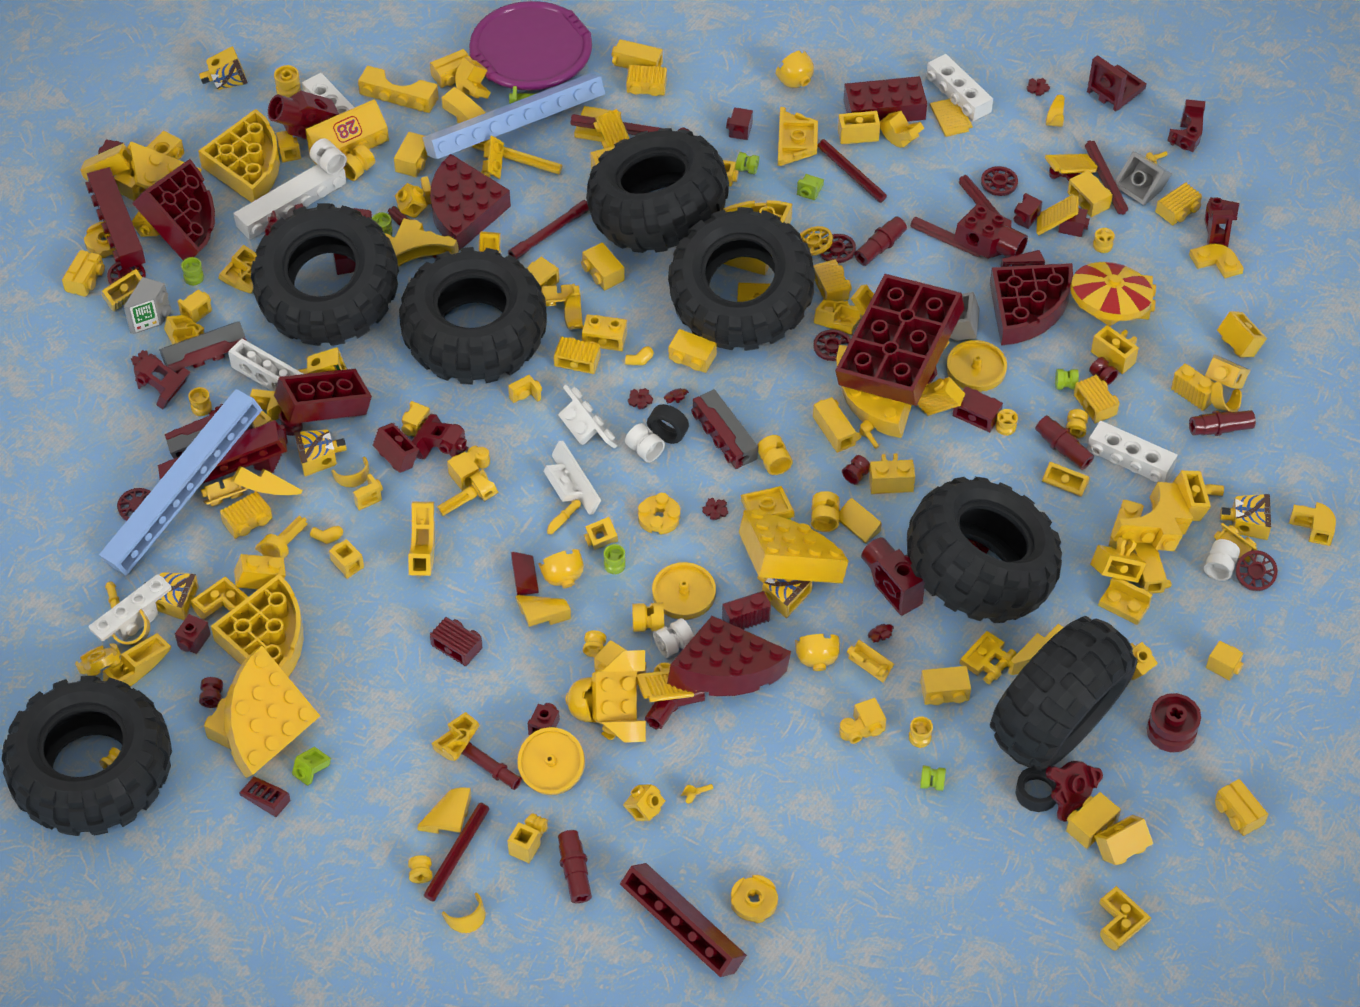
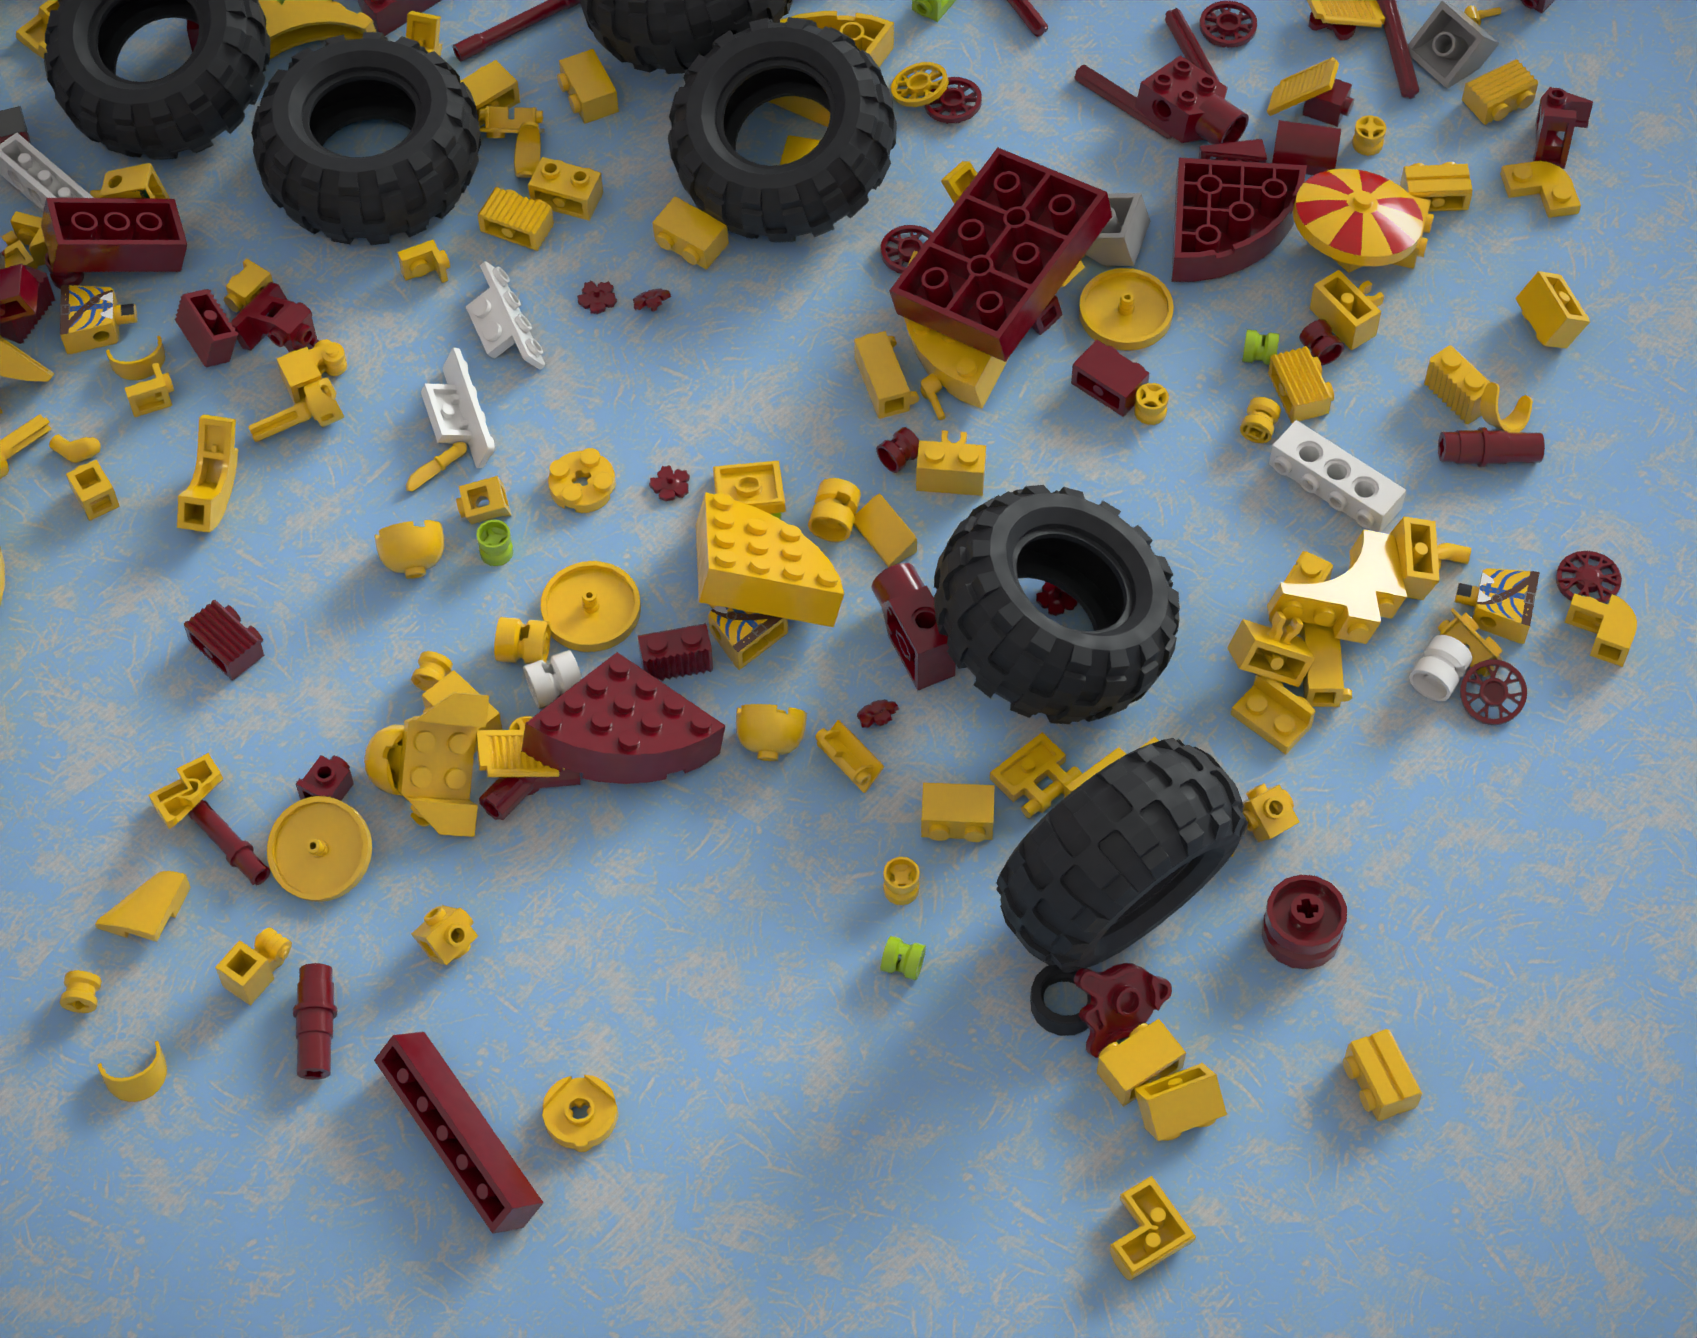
camera: 10 degrees right, 5 degrees up
dark red axle [424,802,489,902] -> none
dark red slope [511,552,539,595] -> none
yellow slope [515,595,571,627] -> none
yellow arm [625,346,654,365] -> none
white wheel [625,423,665,463] -> none
black tyre [647,404,689,444] -> none
yellow hand [681,784,713,804] -> none
piece [691,389,758,469] -> none
yellow wheel [757,435,793,475] -> none
yellow brick [813,259,852,302] -> none
yellow slope [814,300,863,335] -> none
yellow brick [839,698,886,744] -> none
dark red piece [854,216,907,266] -> none
yellow brick [917,377,965,416] -> none
dark red brick [1013,193,1042,229] -> none
dark red piece [1035,415,1095,470] -> none
yellow slope [1042,461,1090,497] -> none
yellow brick [1067,170,1112,217] -> none
yellow torso [1205,354,1250,389] -> none
yellow brick [1206,641,1244,681] -> none
none -> dark red brick [1272,120,1341,175]
none -> yellow brick [1400,162,1473,212]
none -> dark red wheel [1556,550,1622,604]

